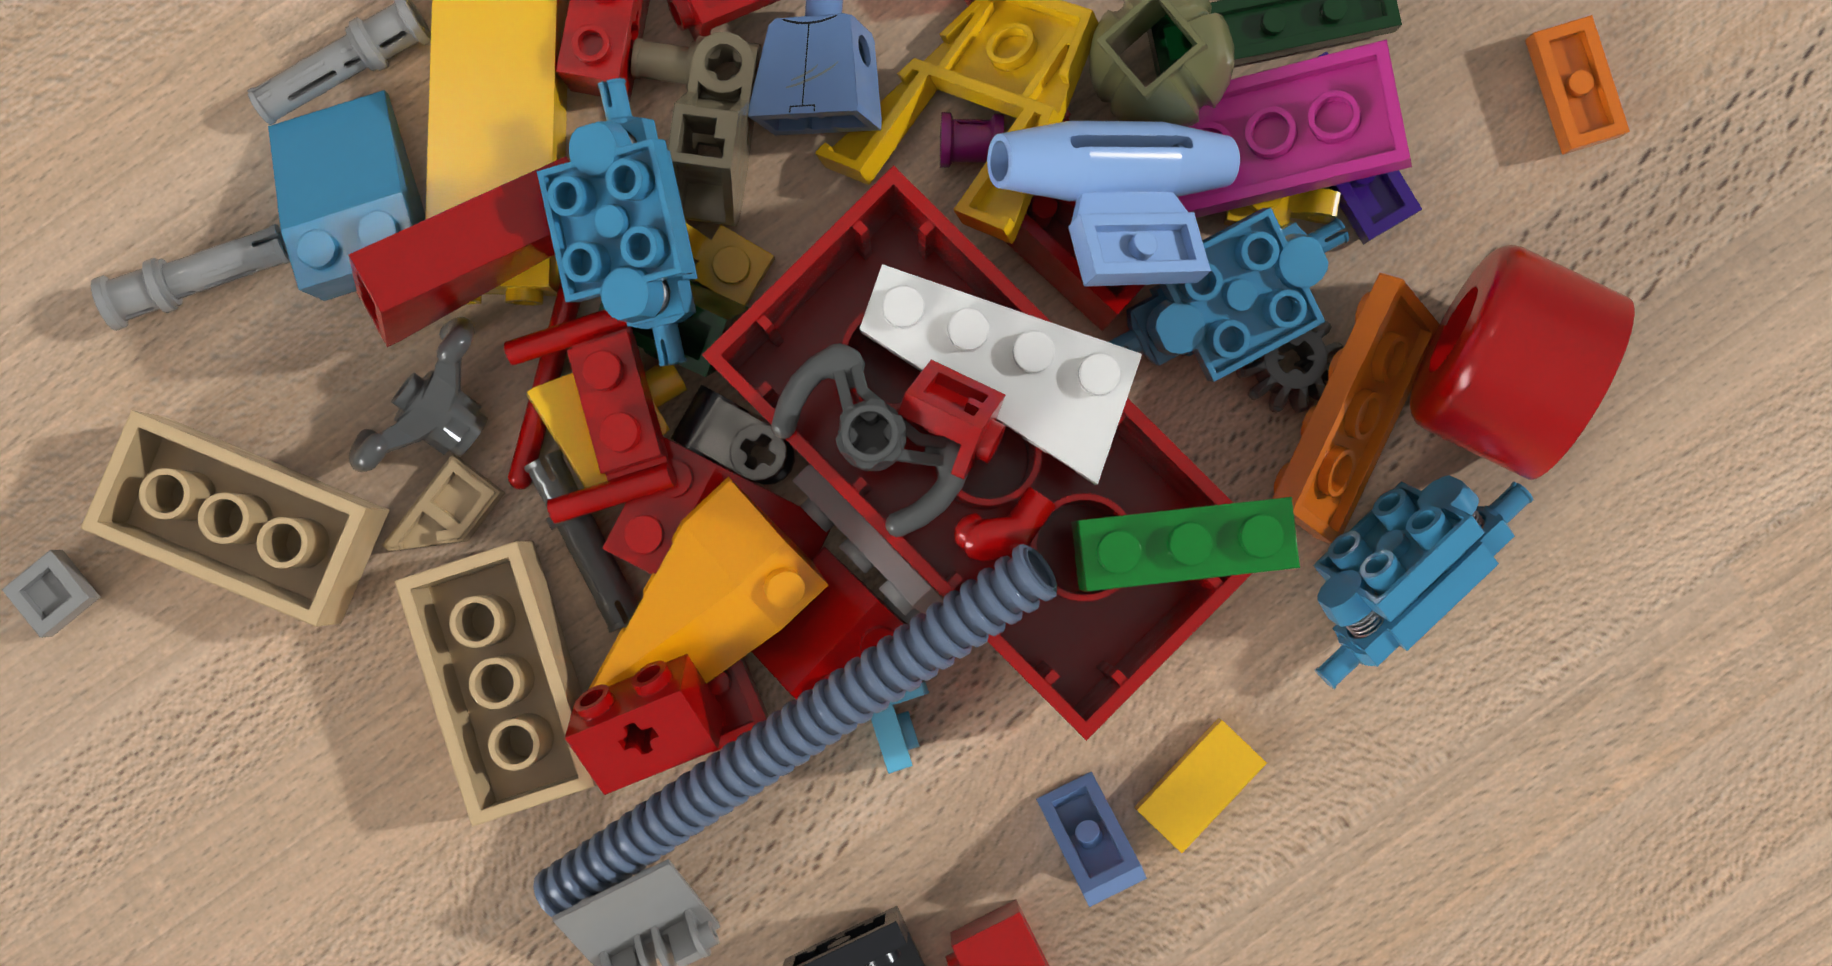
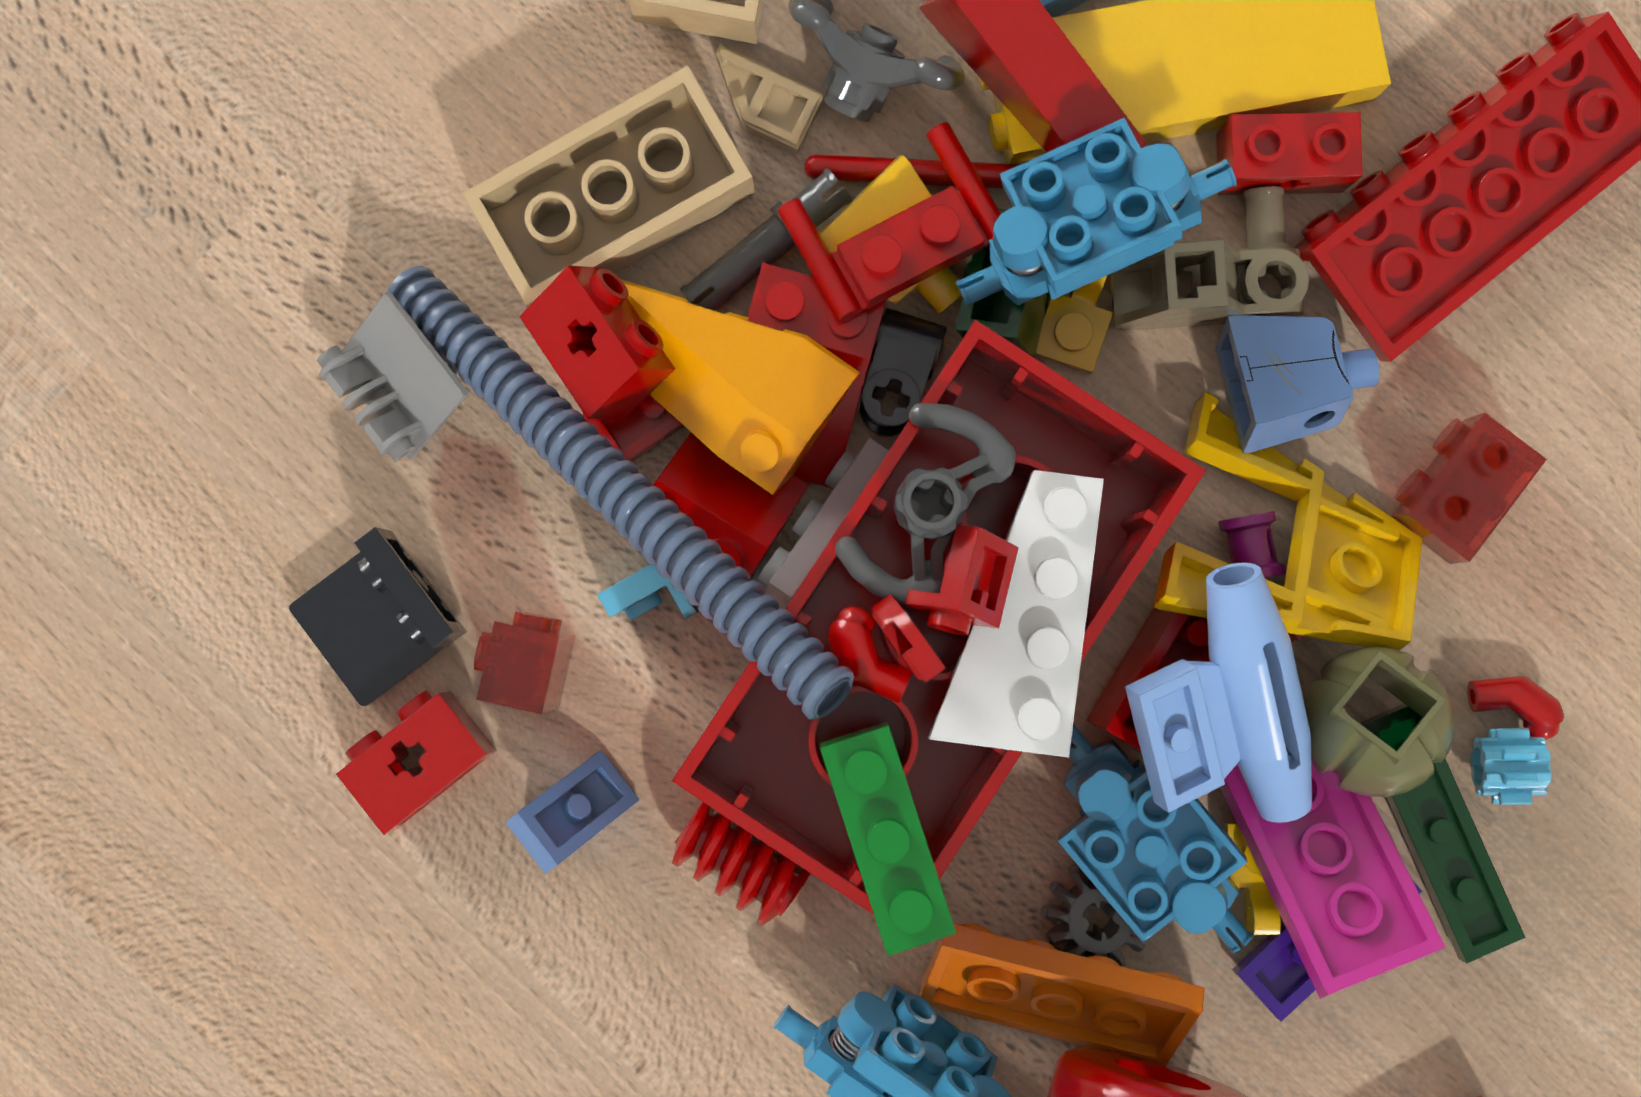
camera: 75 degrees right, 0 degrees up
yellow tile [1134,718,1267,853] -> none
none -> clear red brick [474,611,576,714]
none -> red piece [672,802,811,926]
none -> red tile [871,594,946,683]

